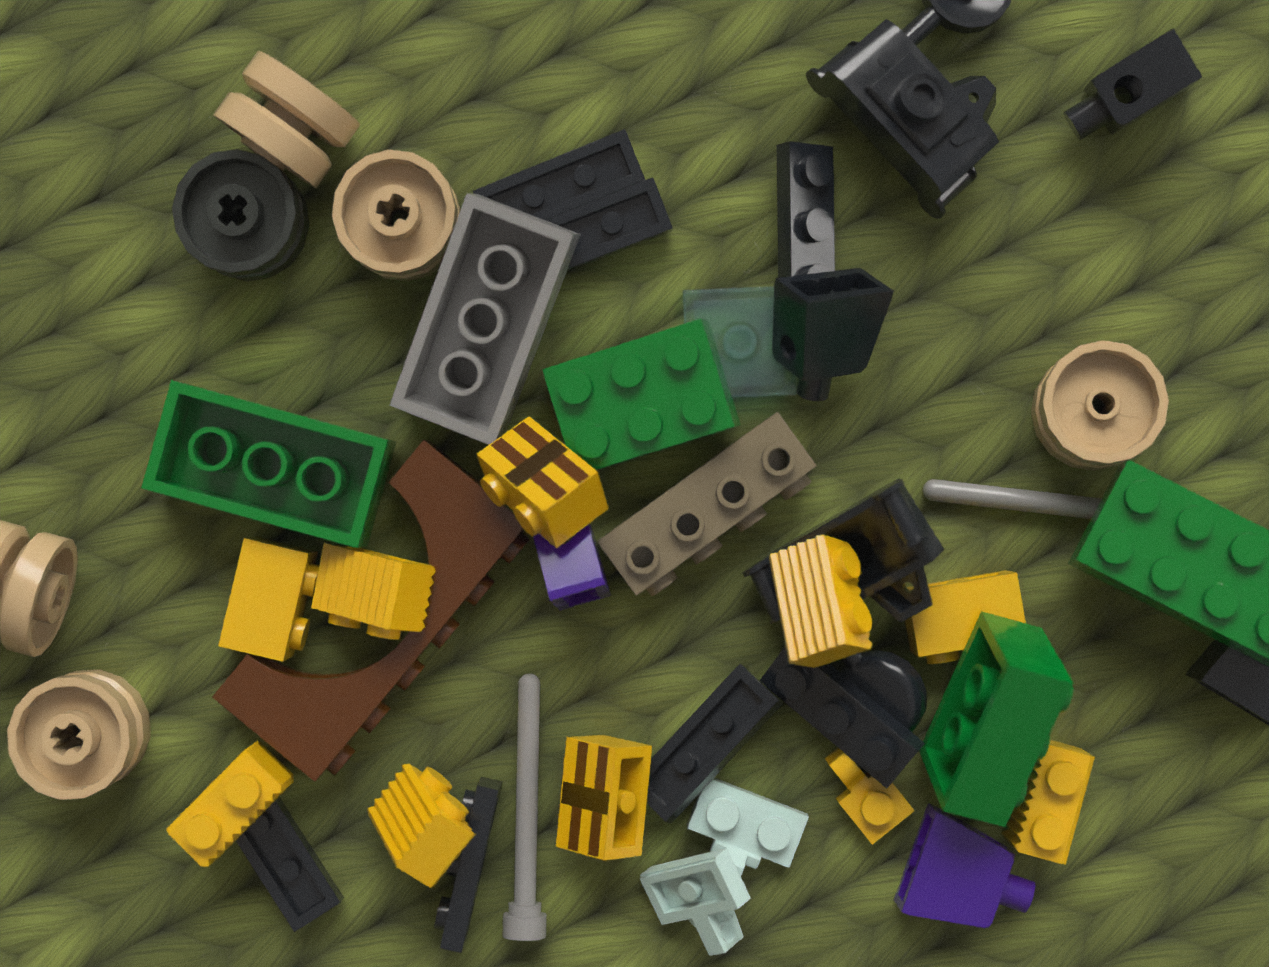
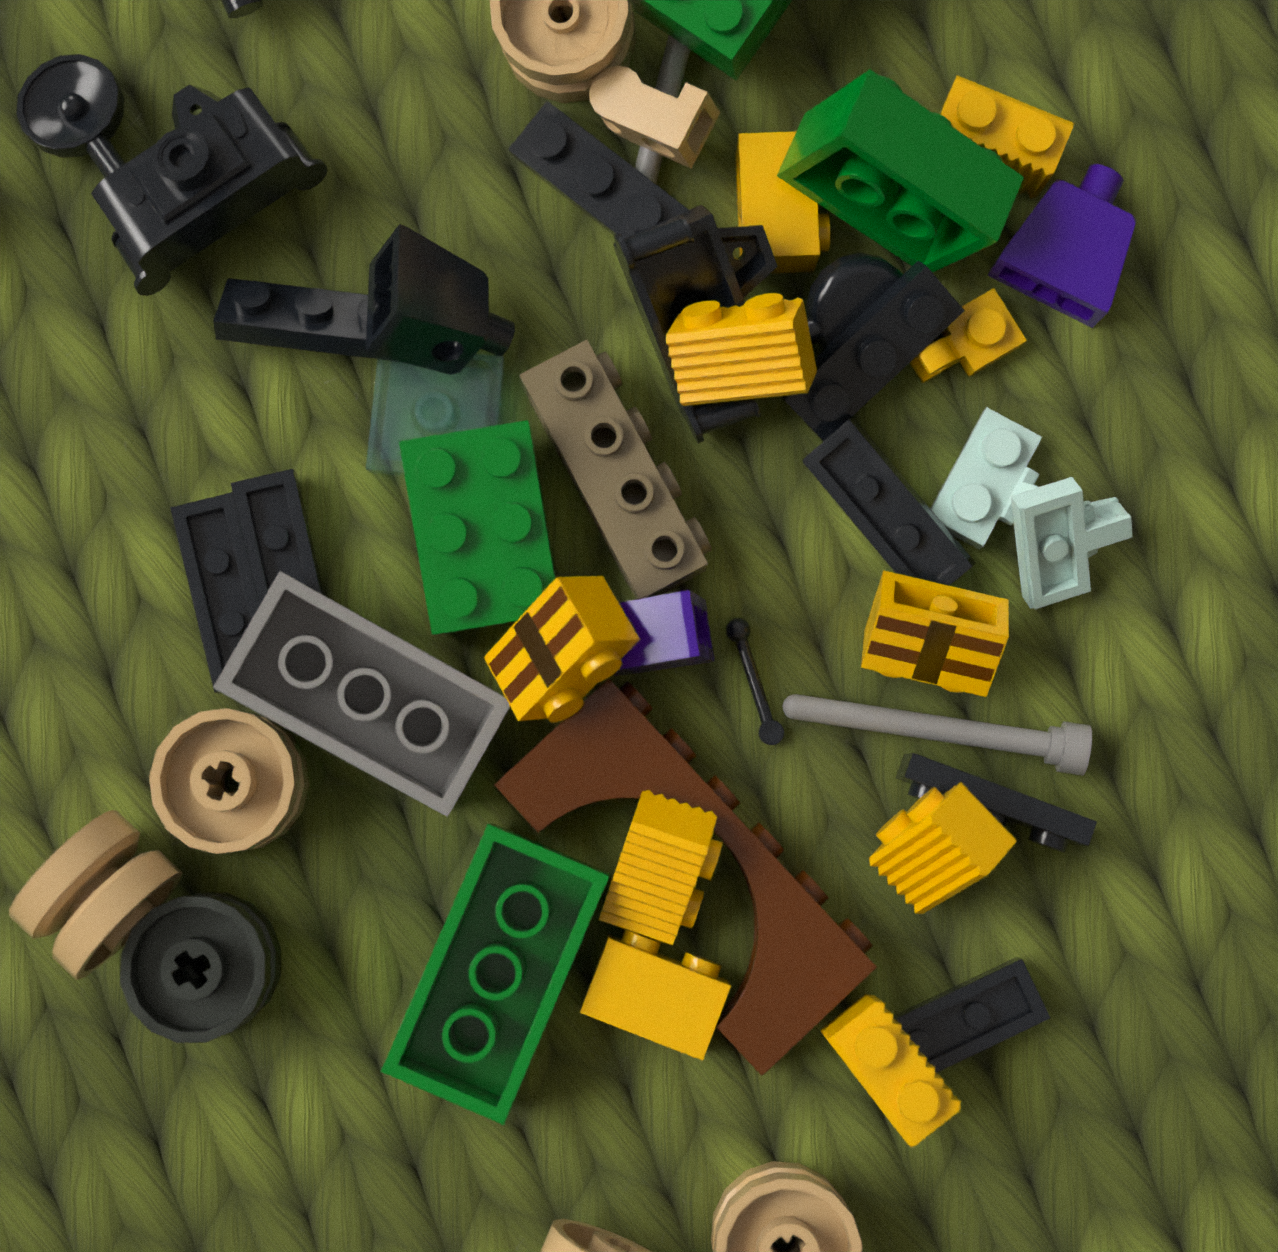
camera: 85 degrees left, 5 degrees down
none -> black plate [508,101,689,238]
none -> tan leg [589,65,720,169]
none -> black hinge [726,618,784,745]

